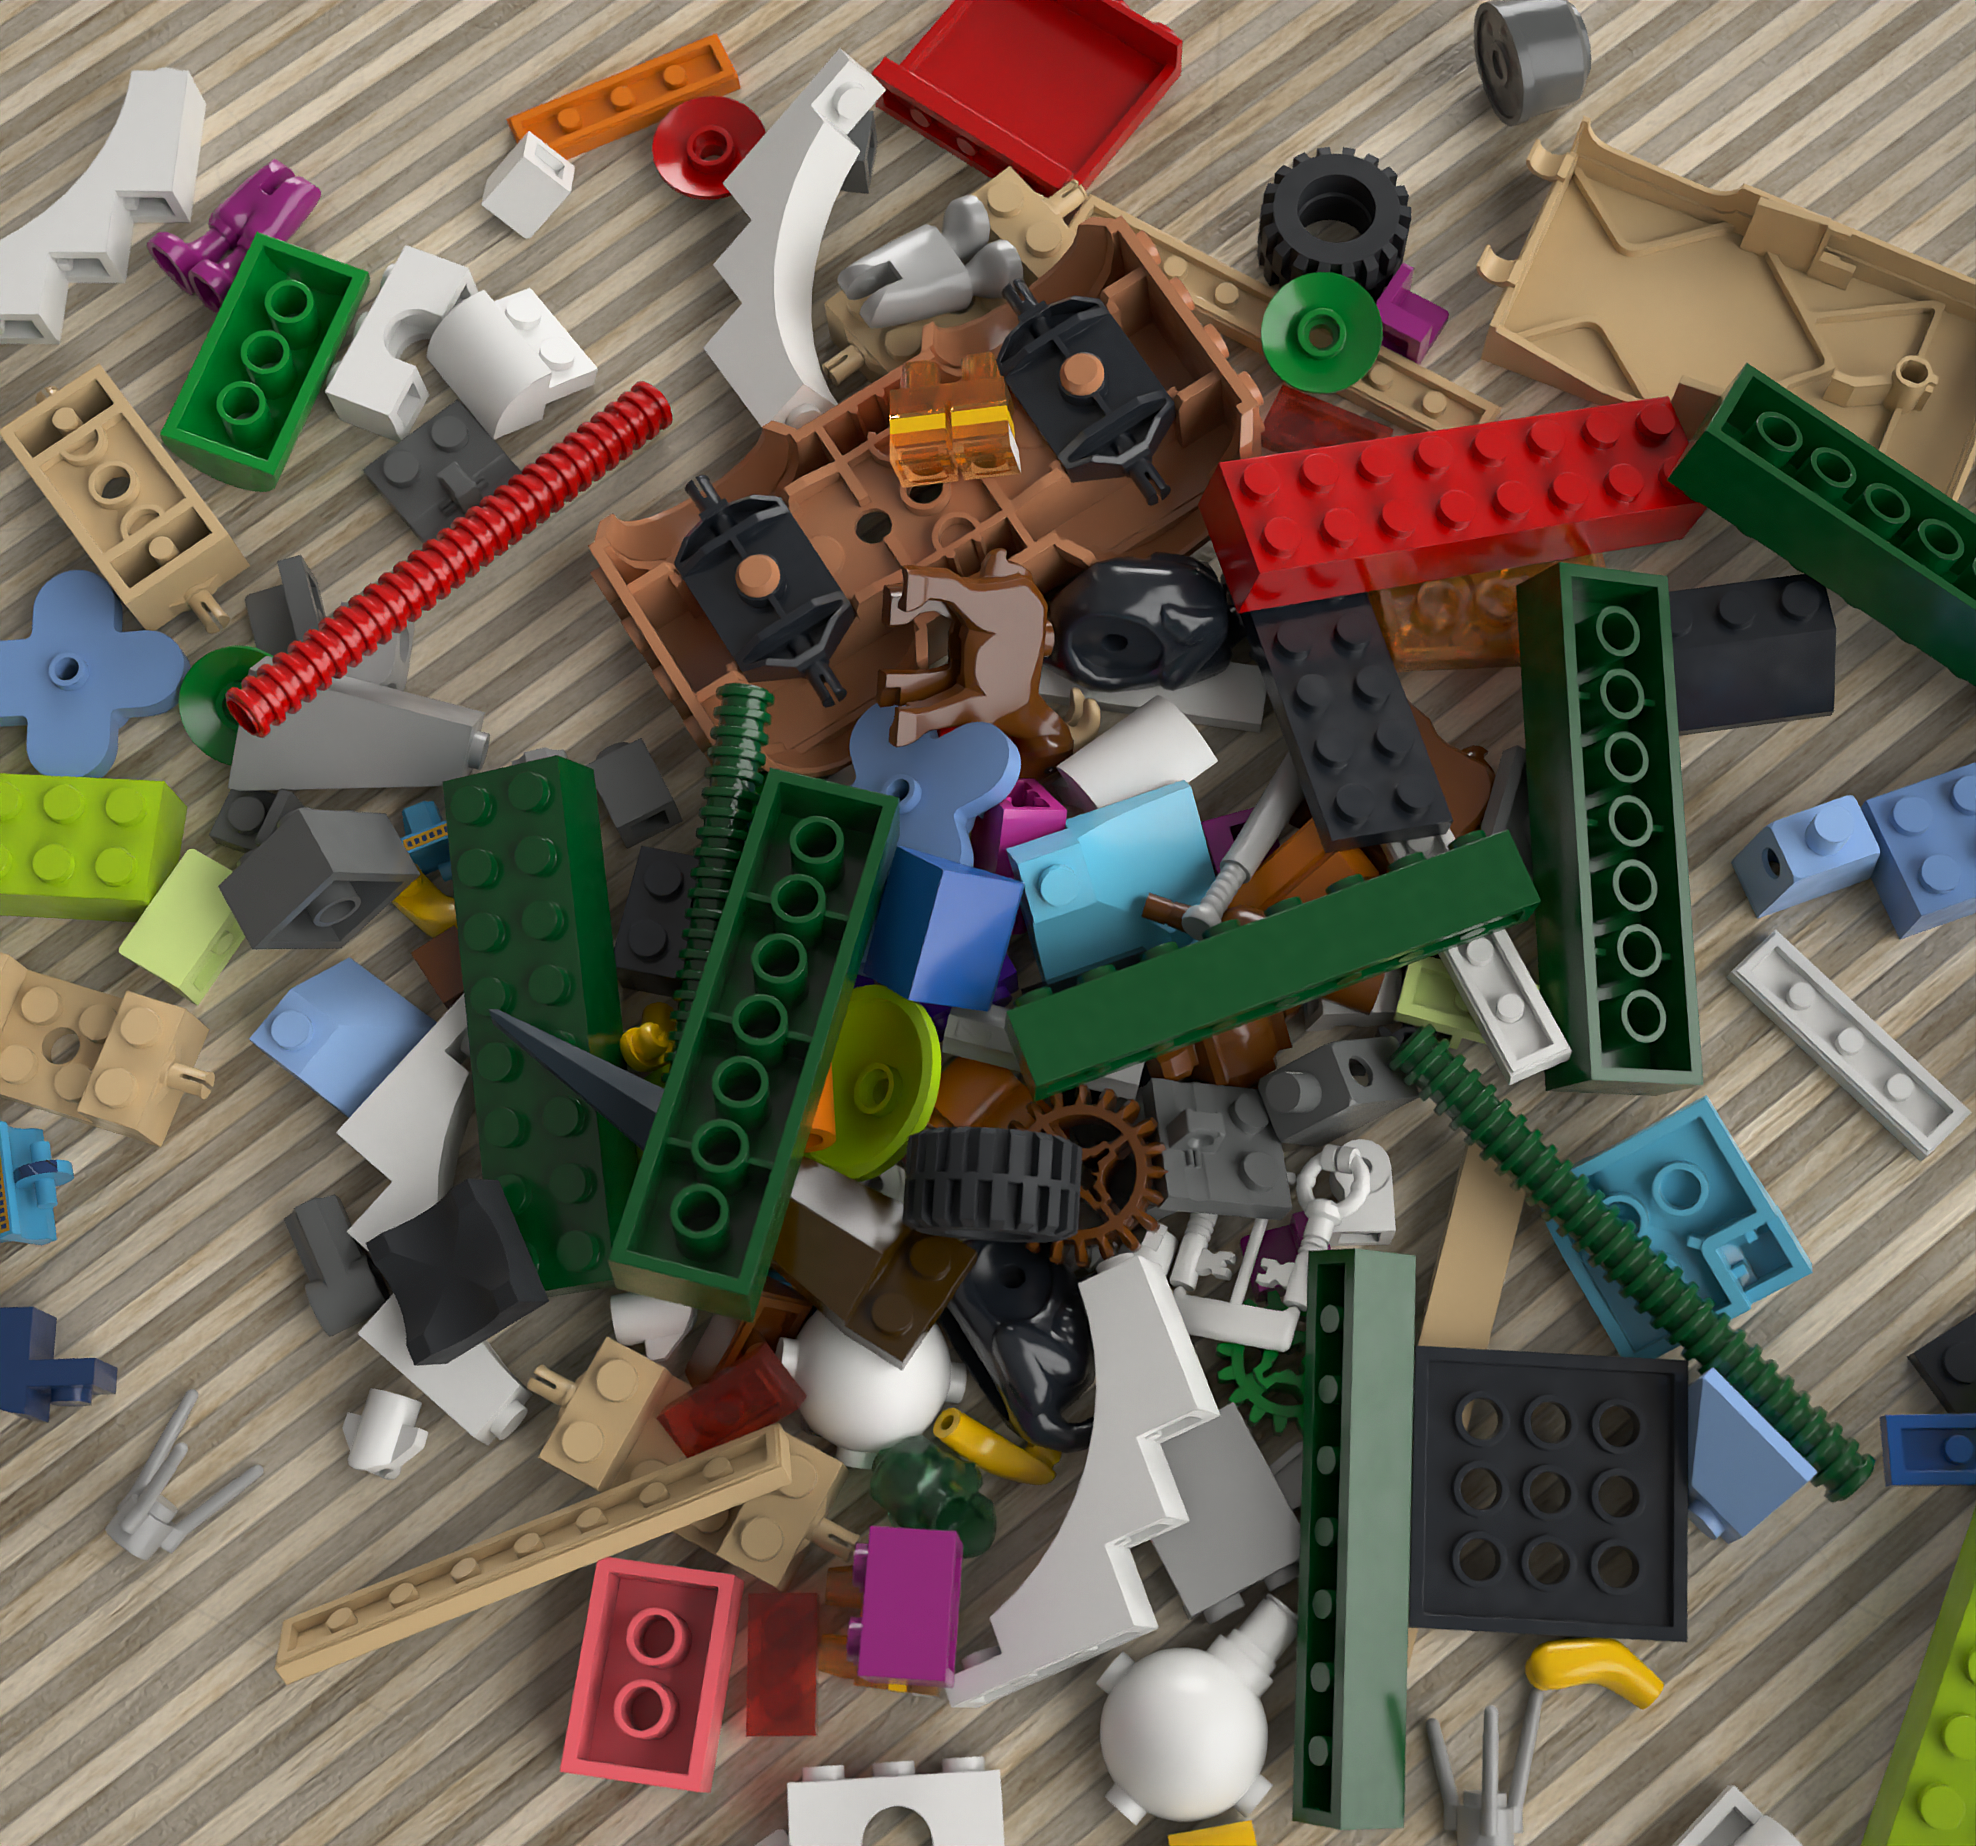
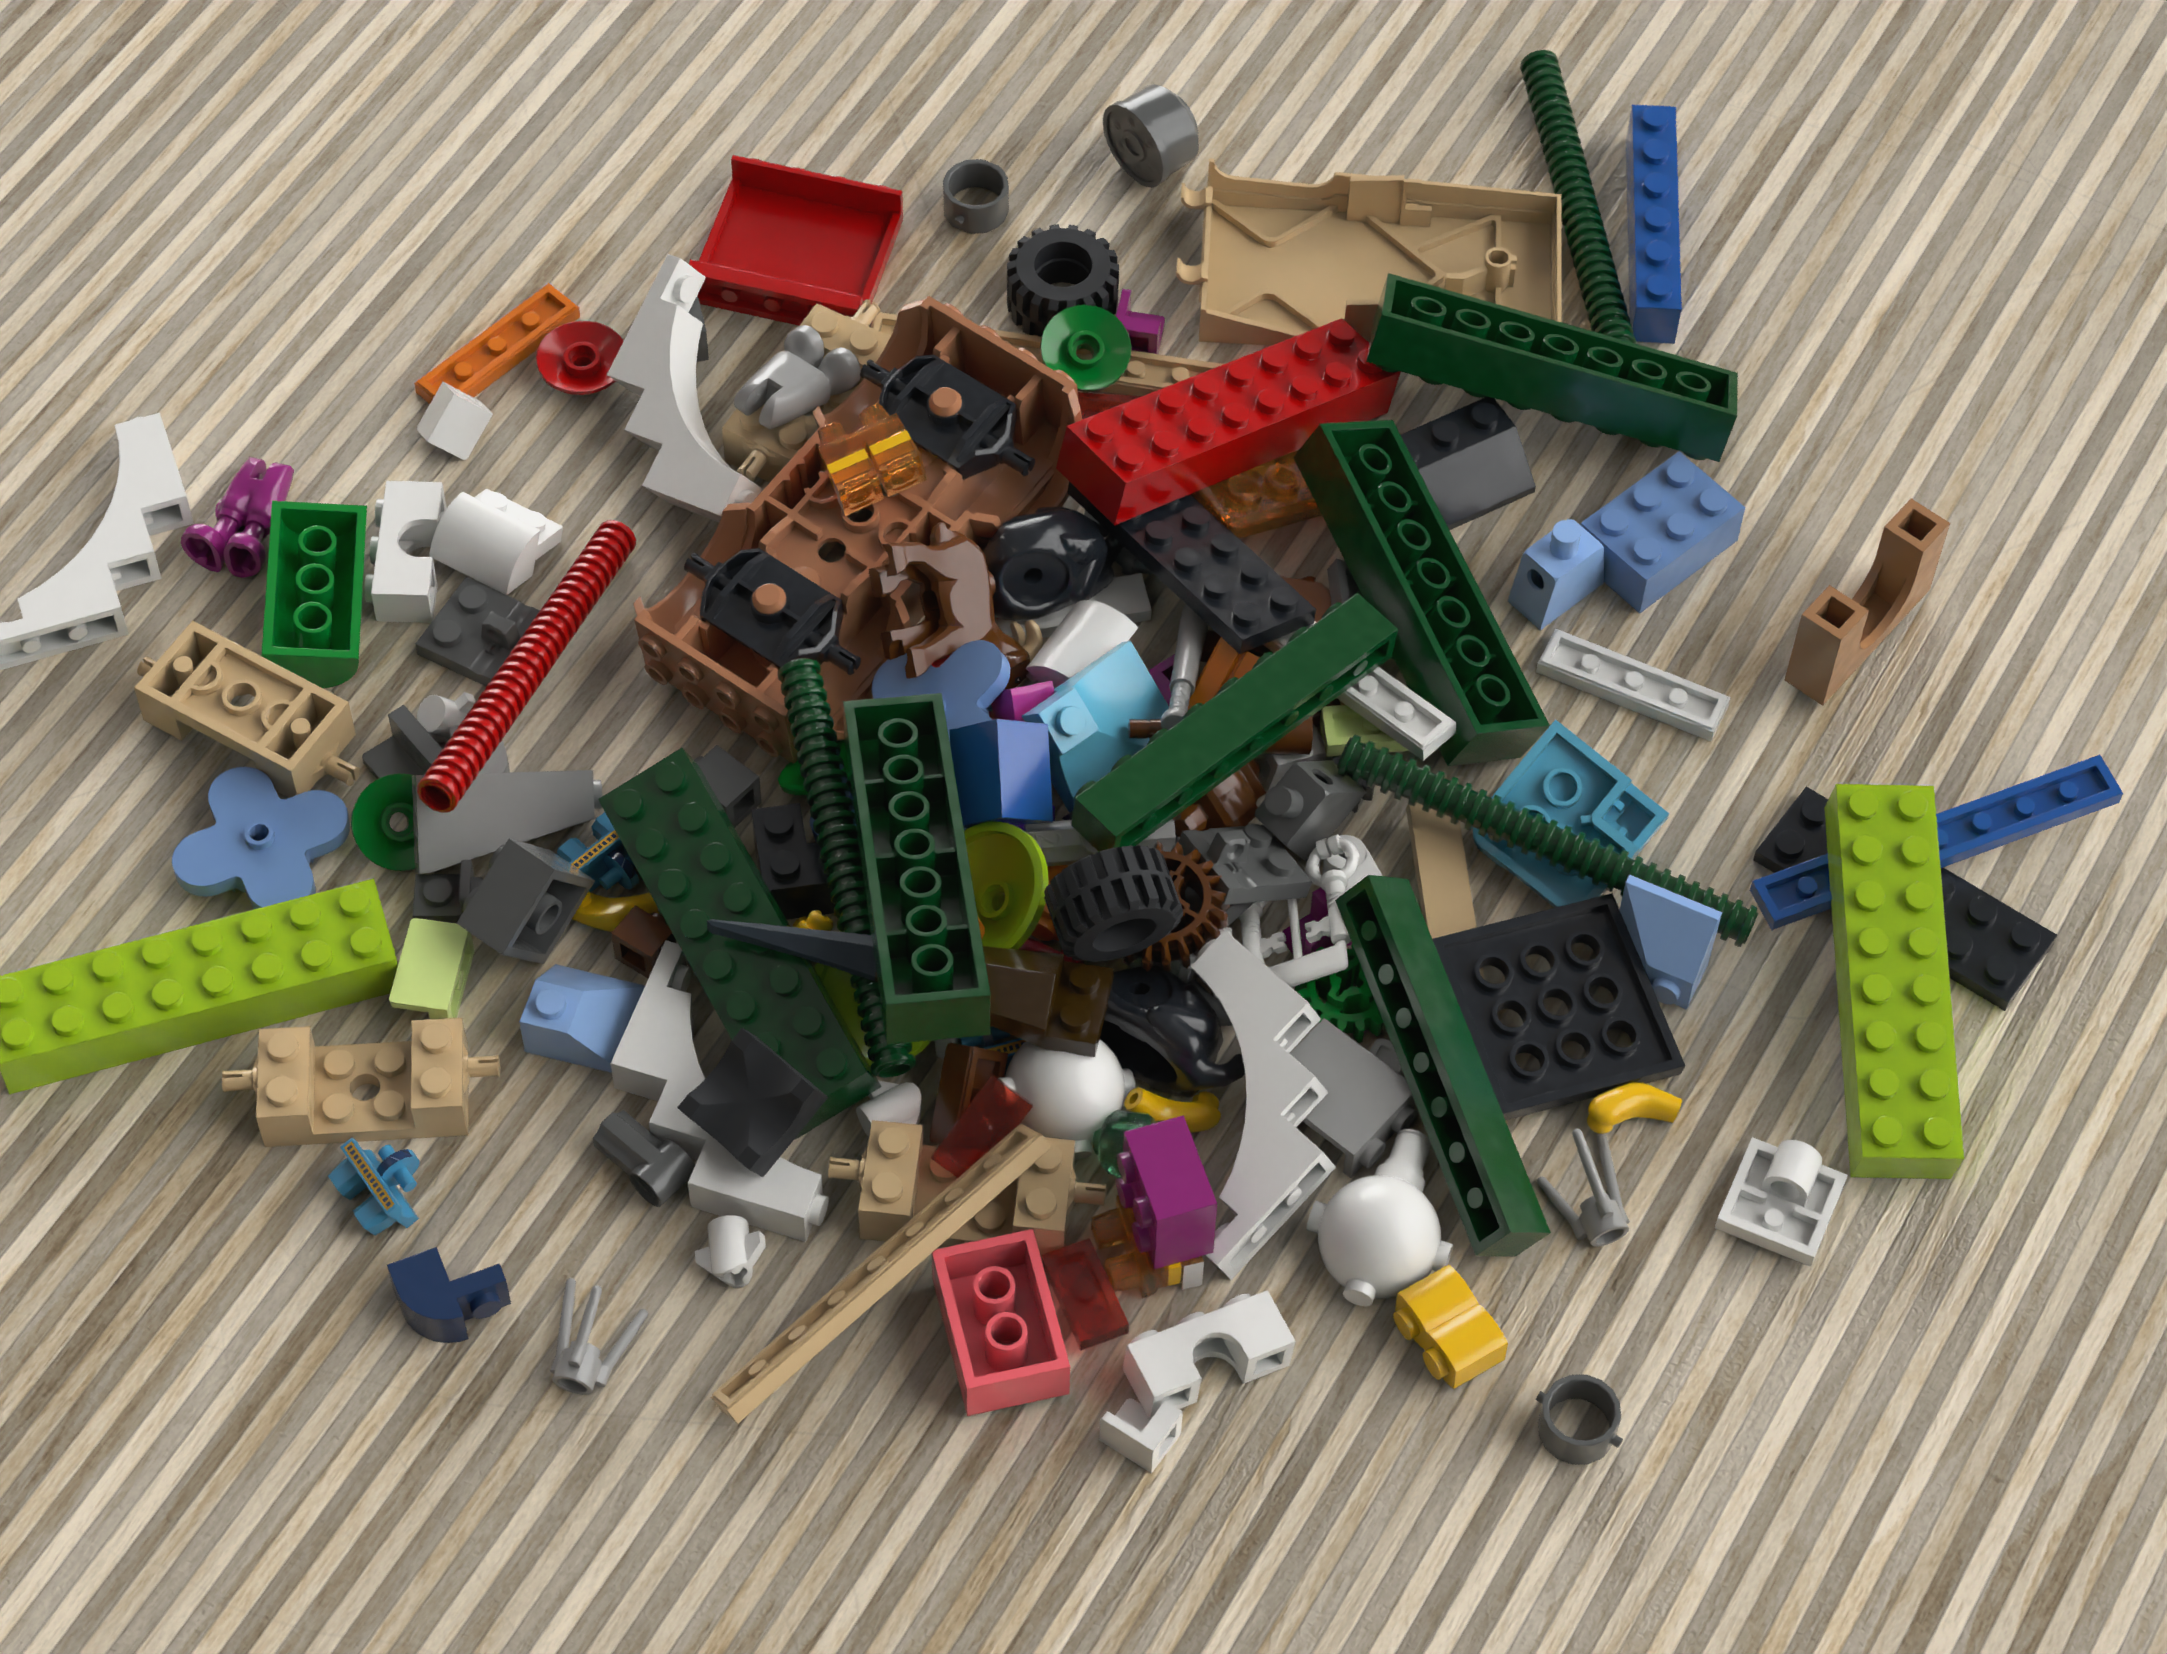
camera: 30 degrees left, 15 degrees down
none -> white piece [417,692,476,744]
none -> dark grey piece [943,159,1009,234]

